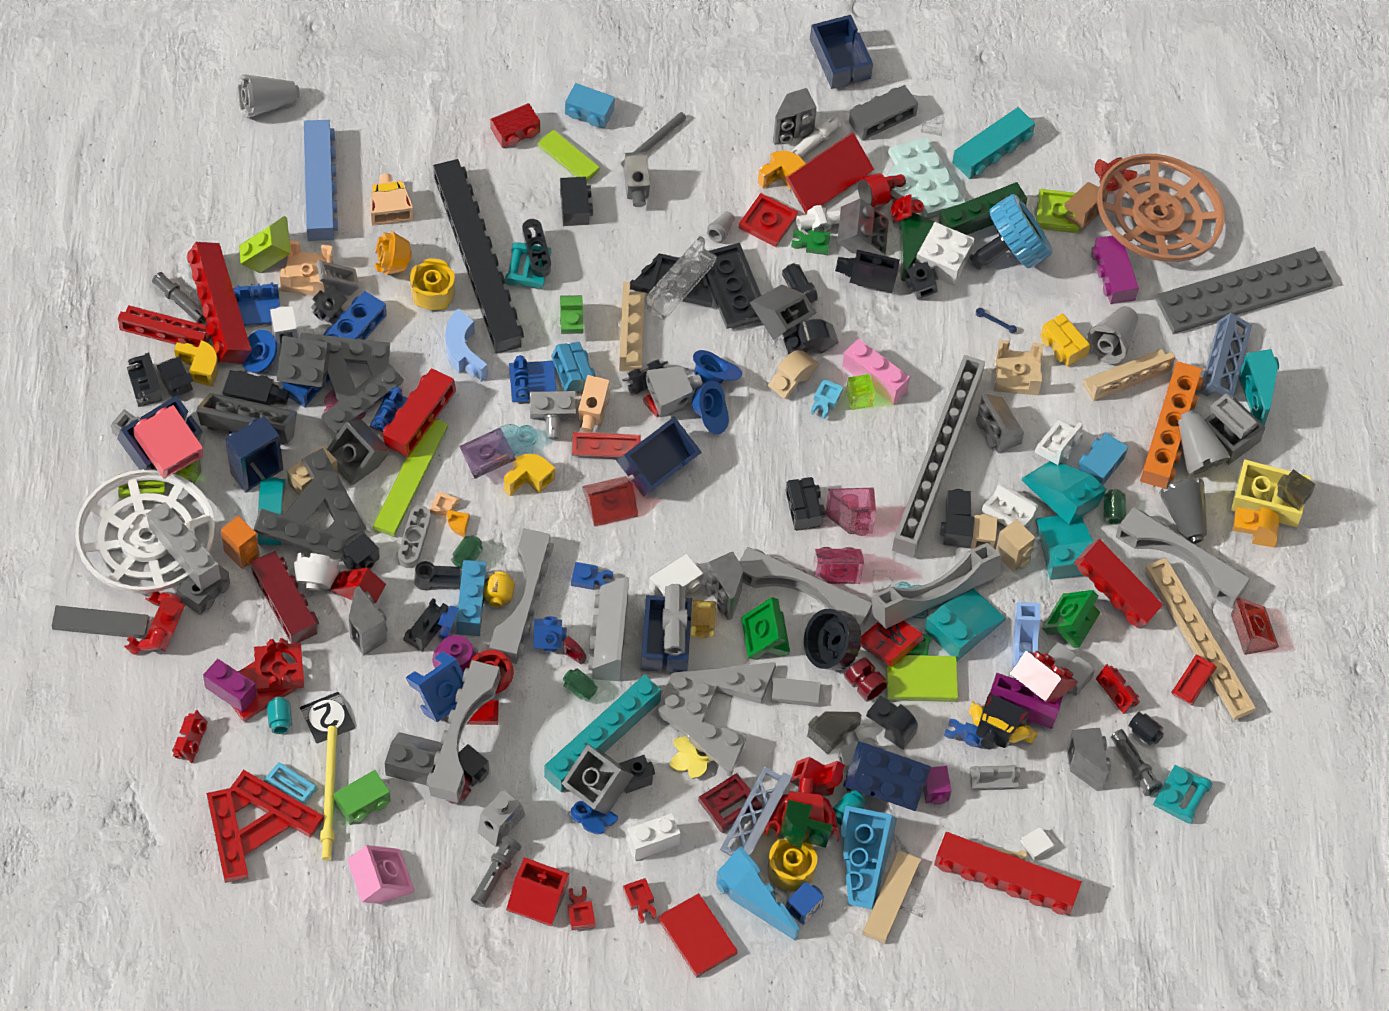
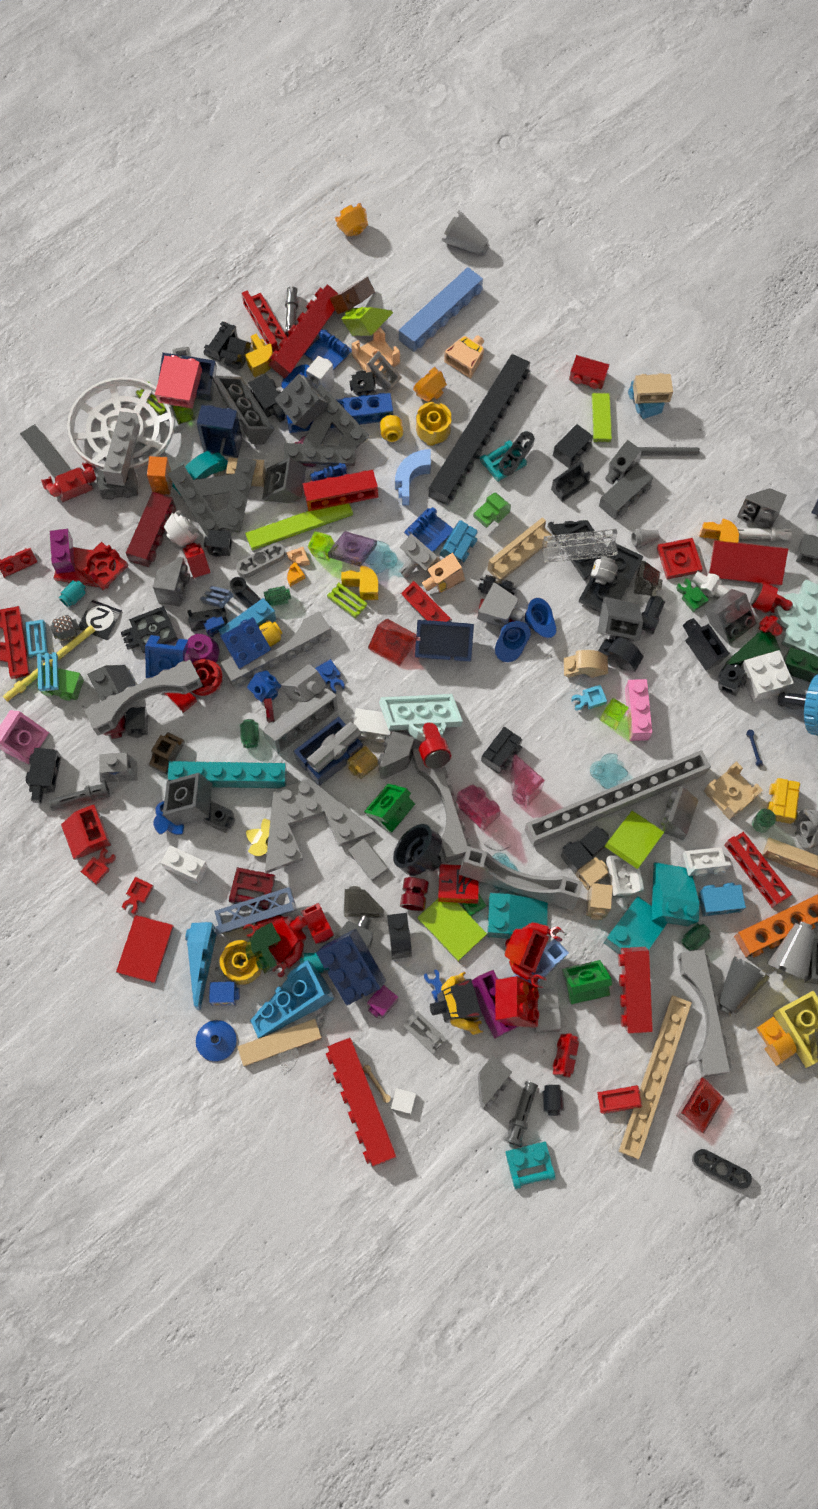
camera: 50 degrees right, 10 degrees up
none -> black hinge [26,747,61,804]
none -> medium azure tile [37,652,59,691]
none -> dark grey head [50,615,79,642]
none -> black piece [121,606,178,653]
none -> dark brown brick [149,732,185,775]
none -> blue dish [196,1020,237,1062]
none -> sand blue tile [200,586,234,608]
none -> blue hinge [220,617,271,668]
none -> light grey torso [281,664,326,702]
none -> clear neon green brick [307,531,336,561]
none -> lime tile [327,582,367,619]
none -> reddish brown slope [330,276,375,314]
none -> light orange cone [335,203,368,237]
none -> light aqua plate [379,694,463,769]
none -> yellow head [380,415,404,442]
none -> red torso [504,922,565,988]
none -> black hinge [551,461,590,502]
none -> clear light blue plate [590,753,628,789]
none -> light grey head [591,557,618,585]
none -> dark grey brick [599,464,653,520]
none -> lime tile [605,810,664,869]
none -> tan brick [633,373,673,404]
none -> clear smoke slope [634,560,663,596]
none -> black beam [692,1149,752,1189]
none -> red fence [724,831,792,908]
none -> clear green brick [752,809,776,833]

